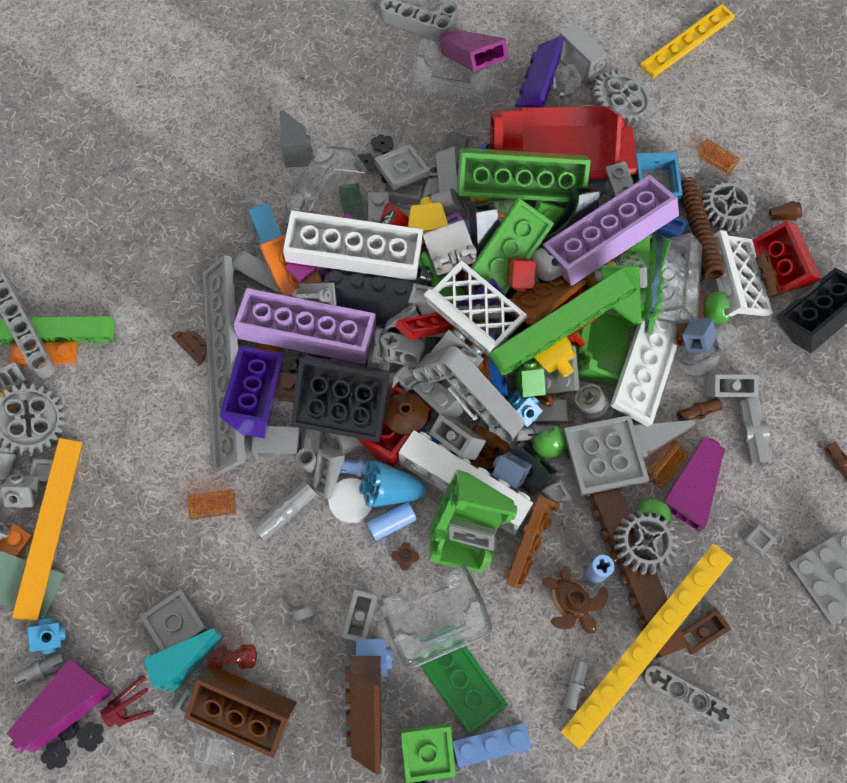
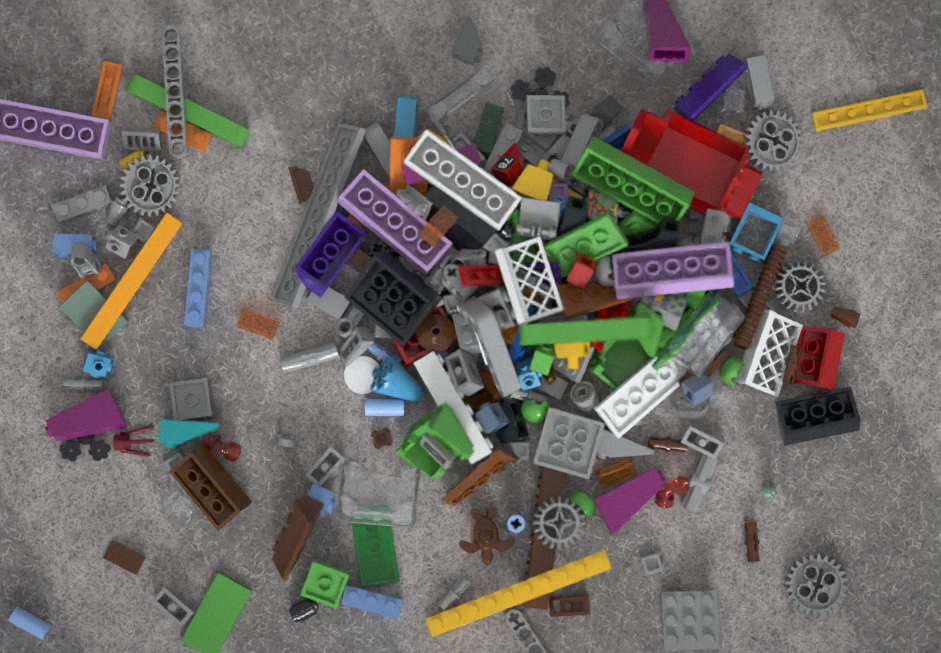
camera: 30 degrees right, 15 degrees up
none -> medium blue brick [184,249,212,329]
none -> clear orange plate [418,205,458,248]
none -> clear red arm [654,476,690,508]
none -> sand green plate [762,480,777,500]

